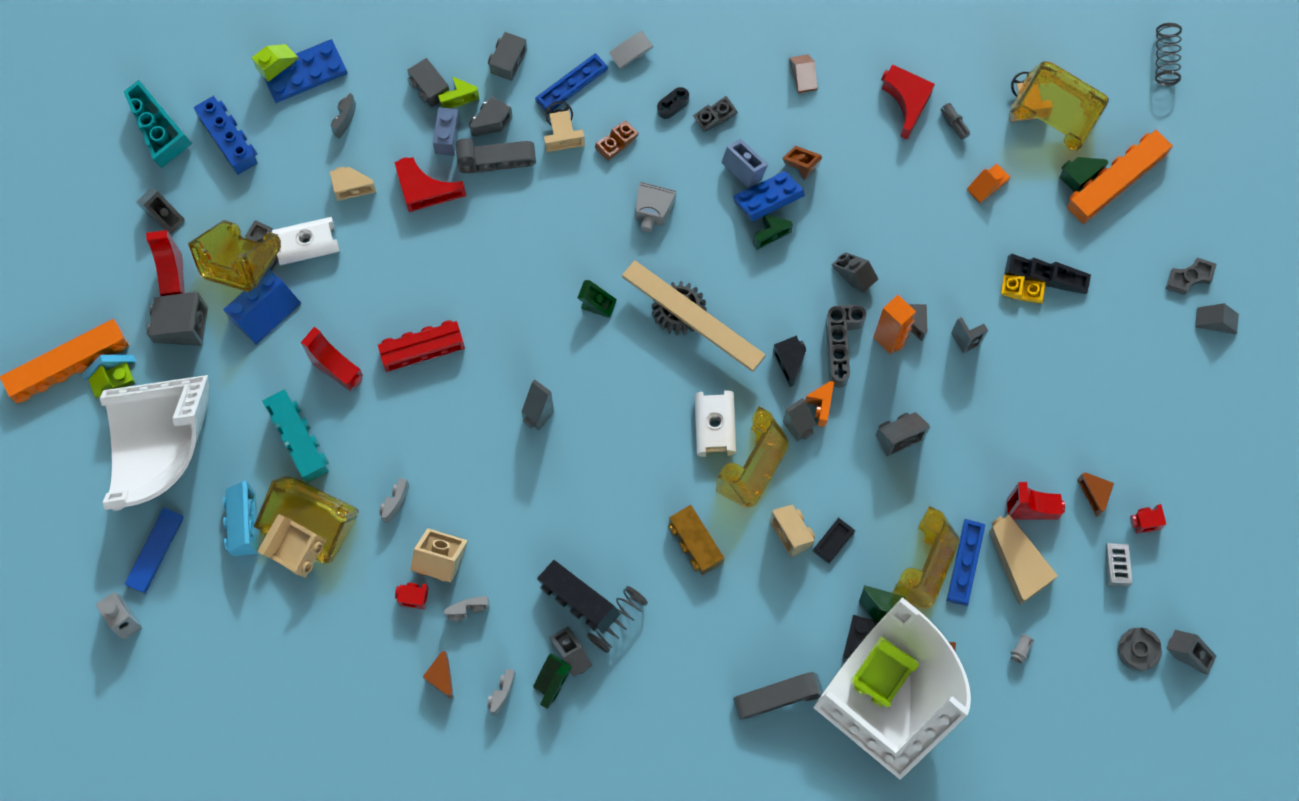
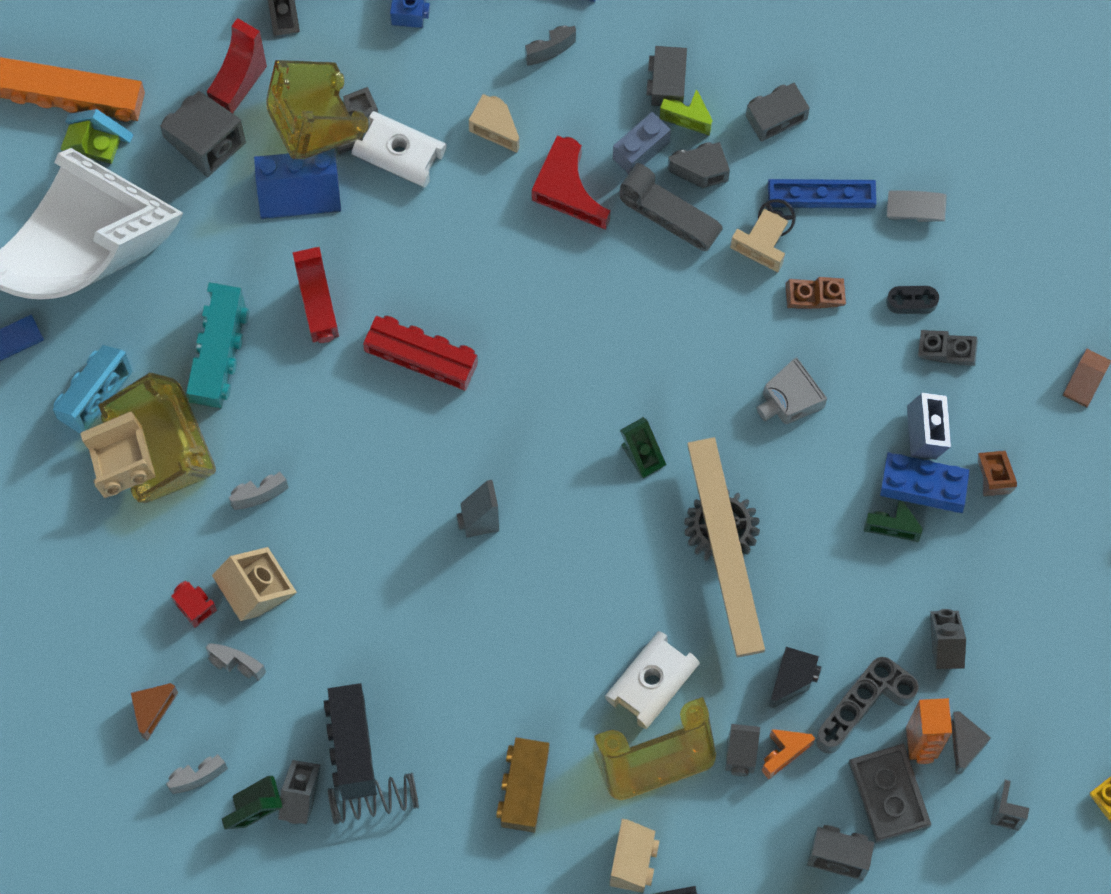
camera: 40 degrees right, 0 degrees up
none -> dark grey tile [849,743,932,843]

